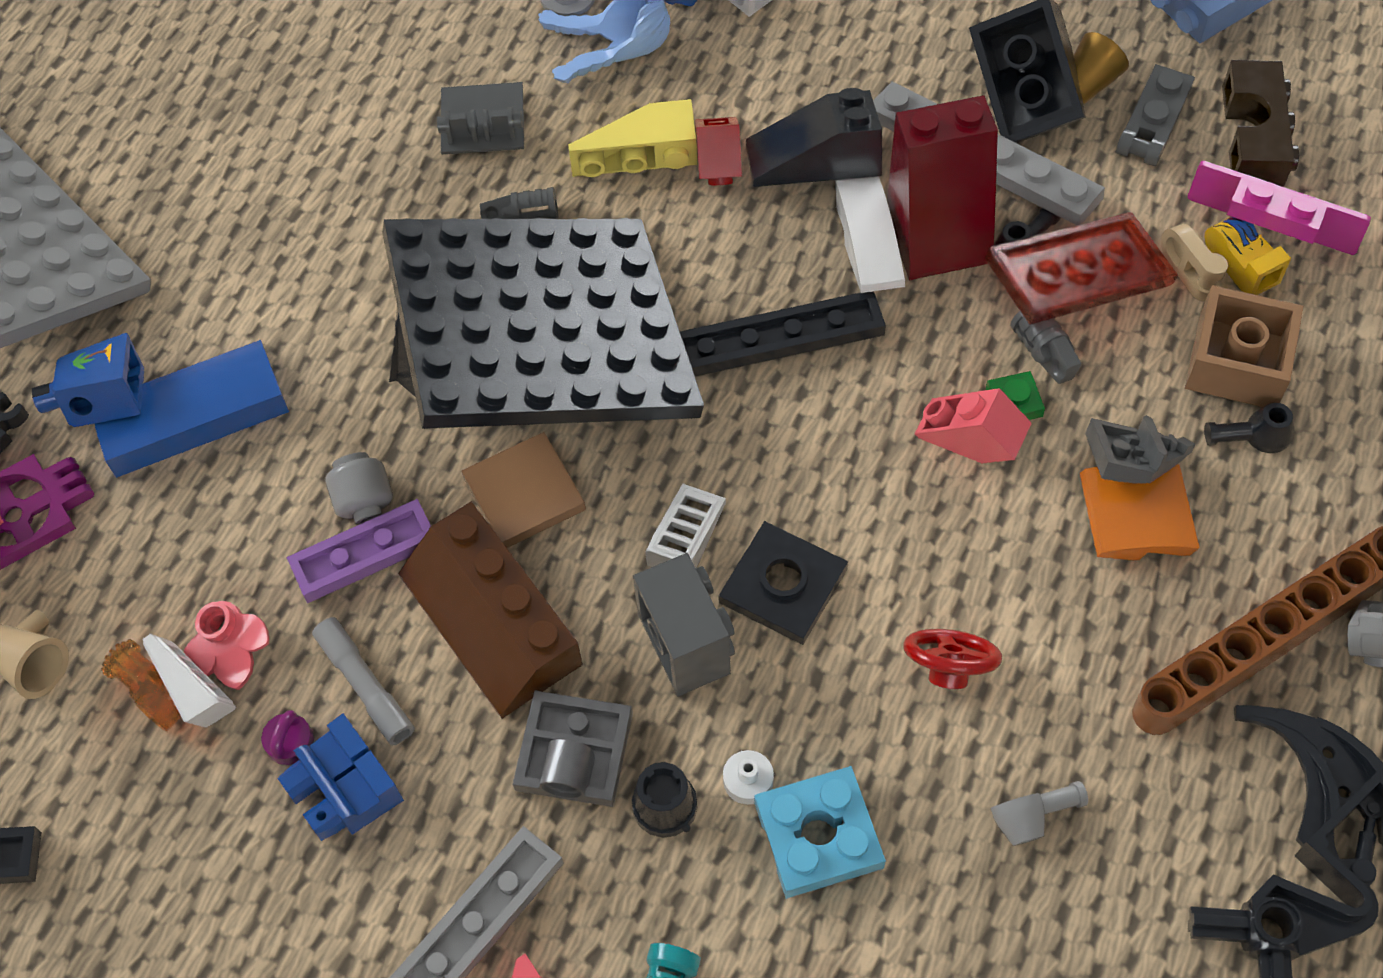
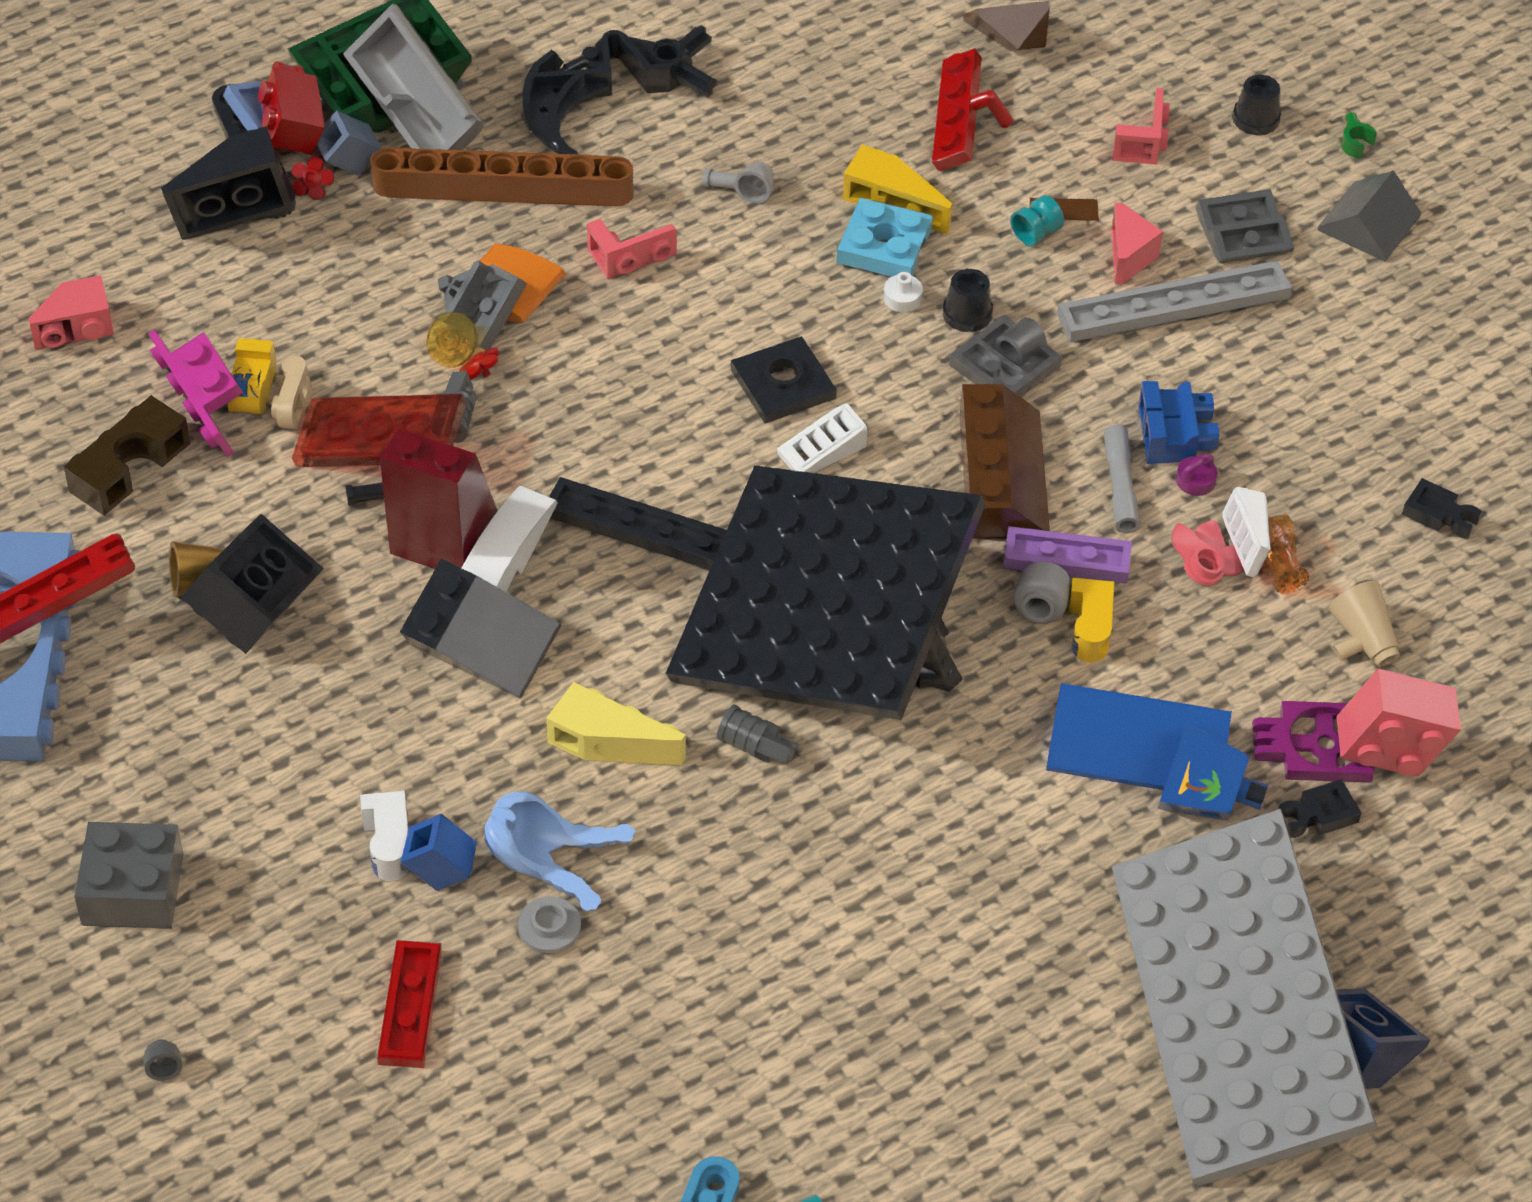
camera: 150 degrees left, 10 degrees down
dark grey hinge [437,82,524,155] -> none
dark grey brick [633,552,735,697] -> none
red slope [695,117,742,186] -> none
light grey plate [873,81,1105,227] -> none
red piece [903,629,1002,689] -> none
coral slope [915,388,1032,463] -> none
green plate [985,371,1045,420] -> none
dark grey plate [1115,64,1195,167] -> none
medium nougat brick [1184,285,1304,407] -> none
black bar [1204,403,1295,453] -> none
none -> clear yellow piece [427,312,478,368]
none -> red plant [459,347,500,379]
none -> coral bracket [587,218,677,279]
none -> yellow slope [842,144,953,234]
none -> yellow leg [1068,578,1114,663]

